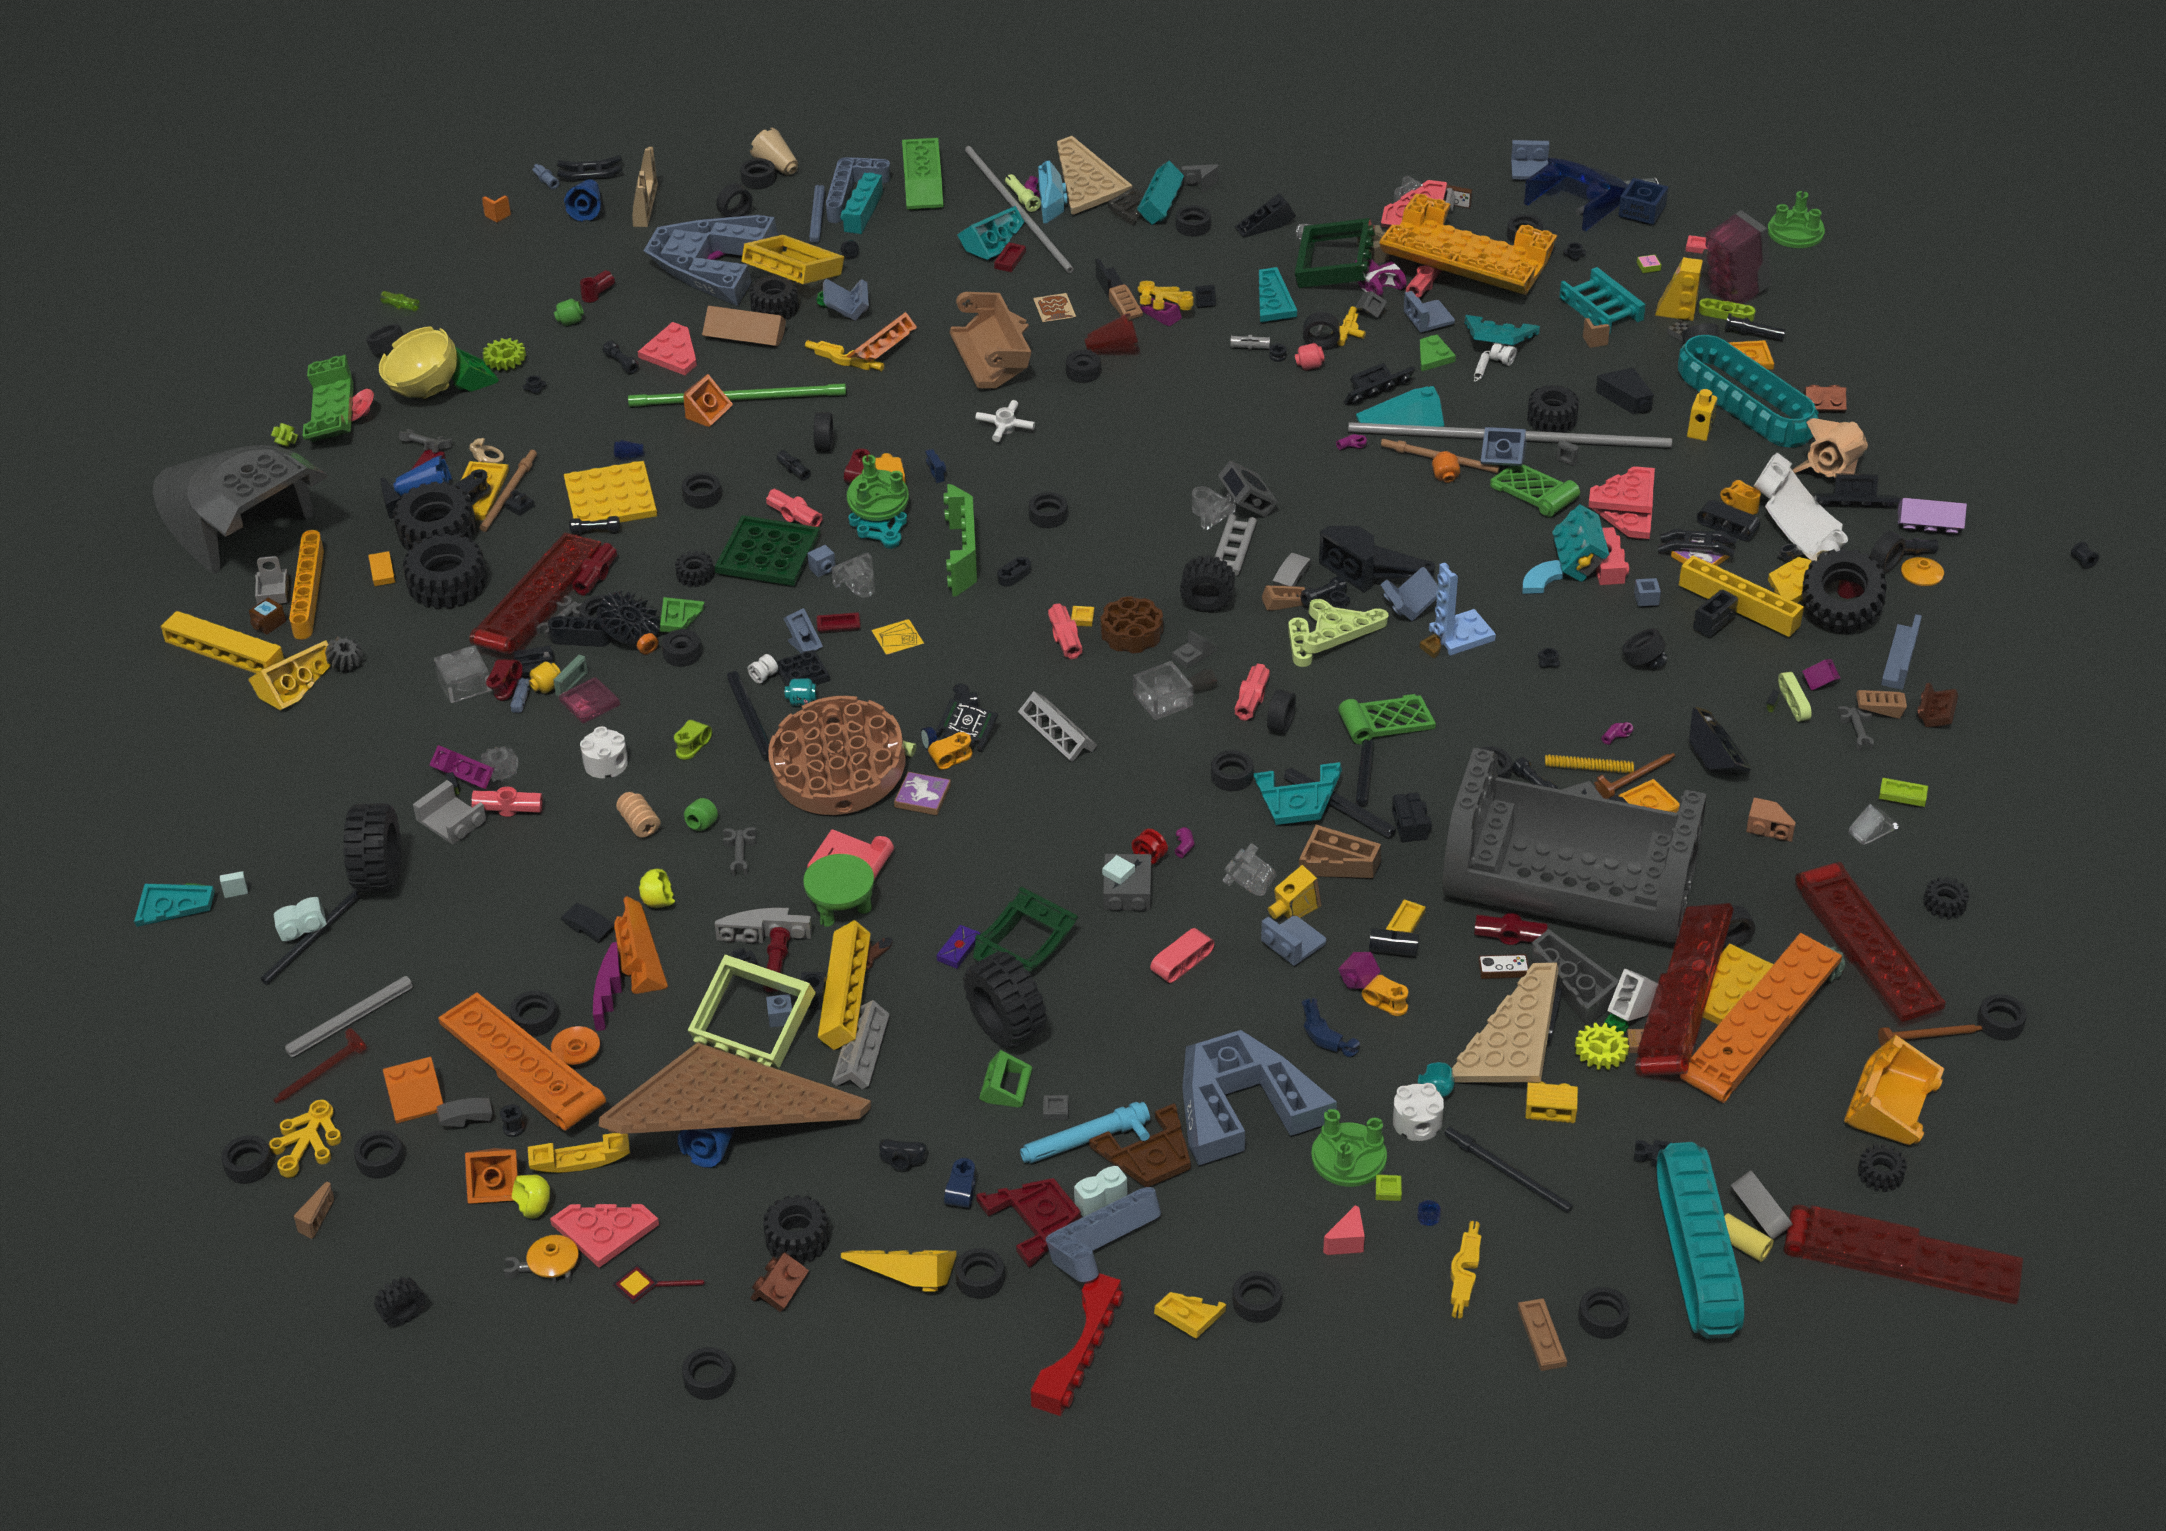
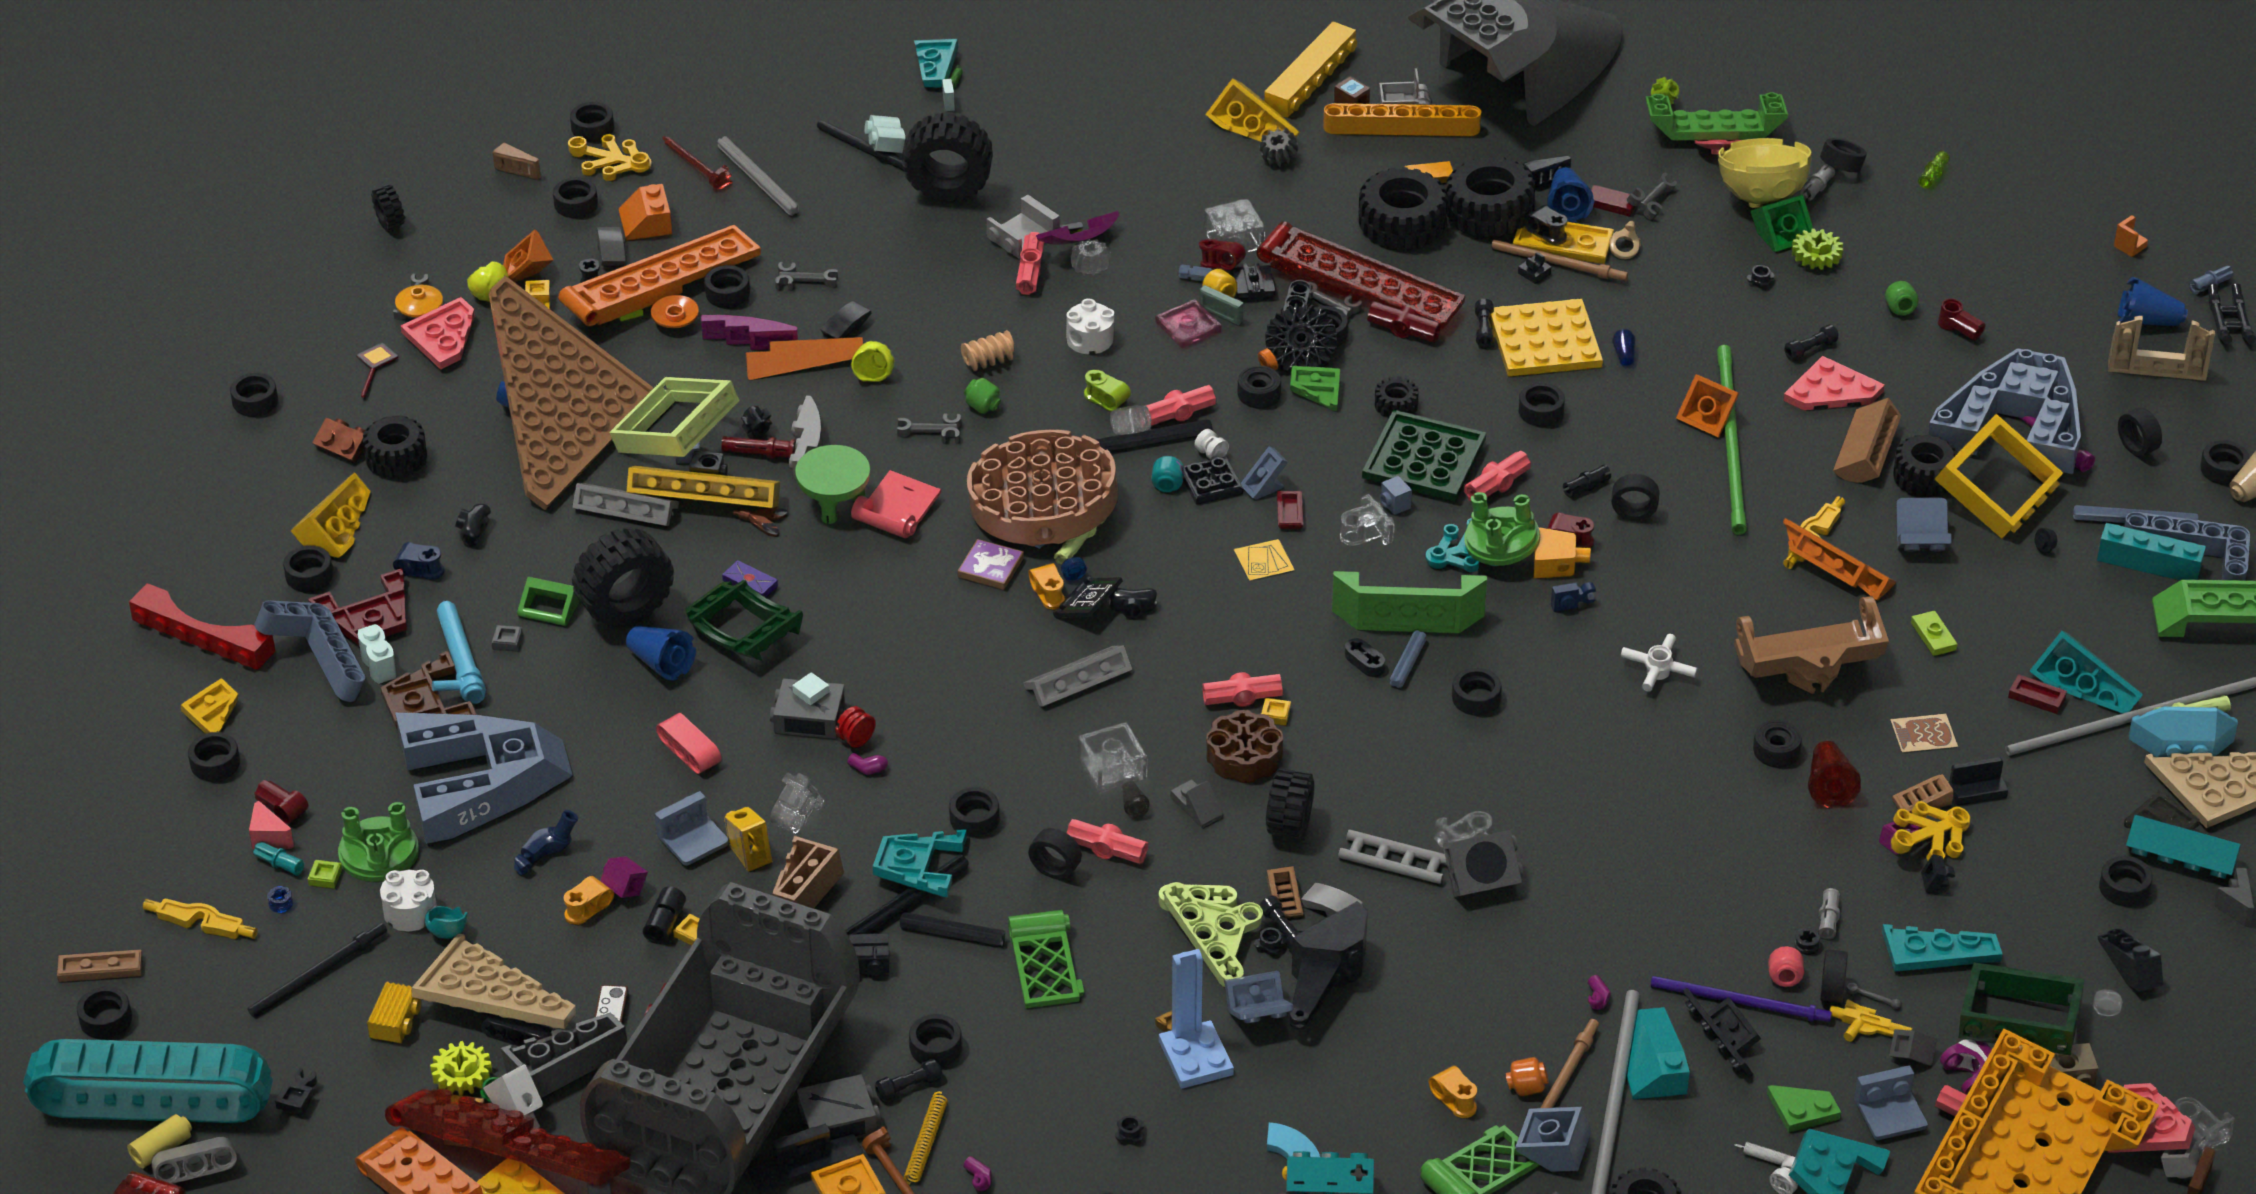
camera: 95 degrees right, 0 degrees up
none -> teal axle [253,842,305,876]
none -> dark red piece [254,780,309,825]
none -> blue cone [626,626,696,681]
none -> dark grey bar [775,262,838,291]
none -> clear gear [1110,405,1152,435]
none -> coral piece [1141,385,1216,427]
none -> sand blue axle [1390,630,1426,688]
none -> light orange piece [1428,1066,1477,1118]
none -> dark purple bar [1651,976,1832,1022]
none -> lime plate [1911,611,1957,656]

